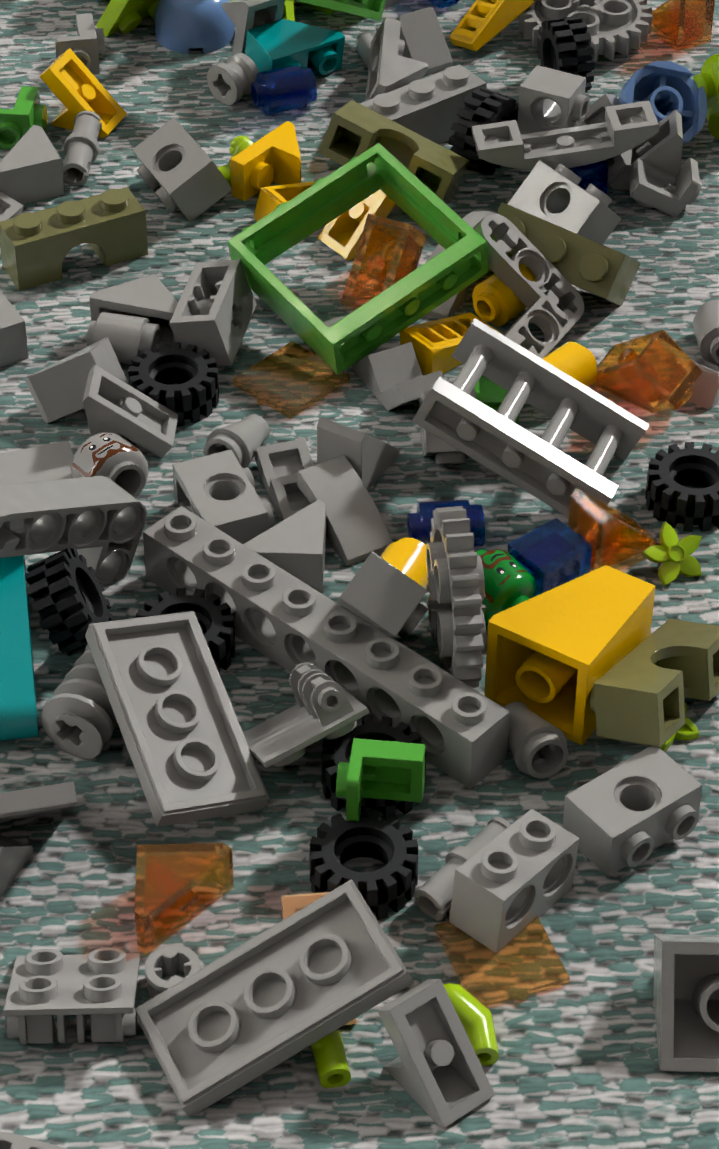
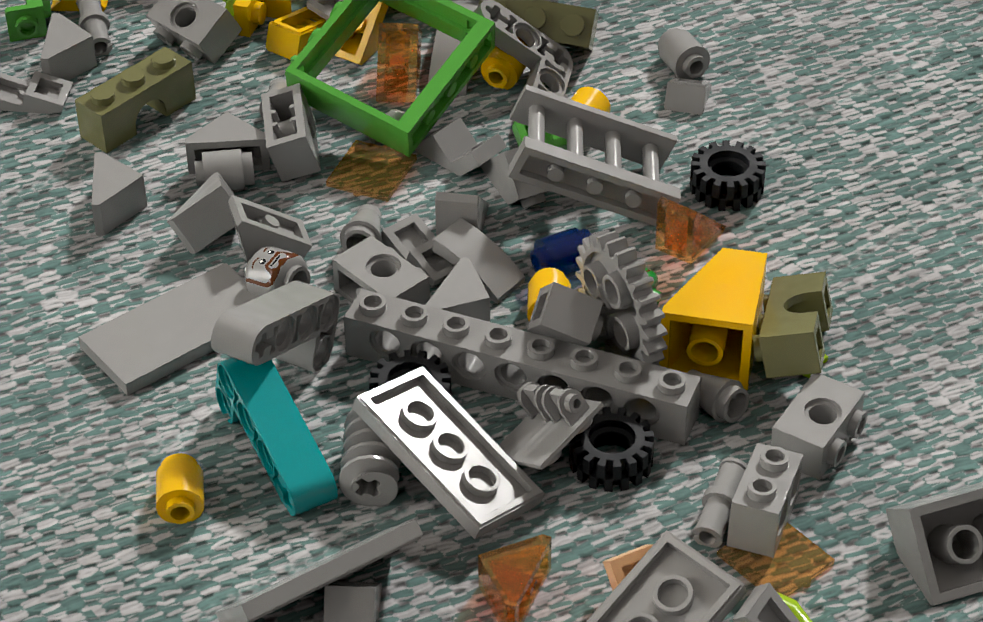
camera: 20 degrees left, 0 degrees up
black tyre [25,547,114,656] -> none
black tyre [128,342,219,427] -> none
black tyre [309,809,418,920] -> none
bright green bracket [336,738,425,822] -> none
yellow slope [400,312,503,375] -> none
clear blue brick [507,518,592,597] -> none
clear orange slope [592,330,703,413] -> none
lime plant [641,522,702,586] -> none

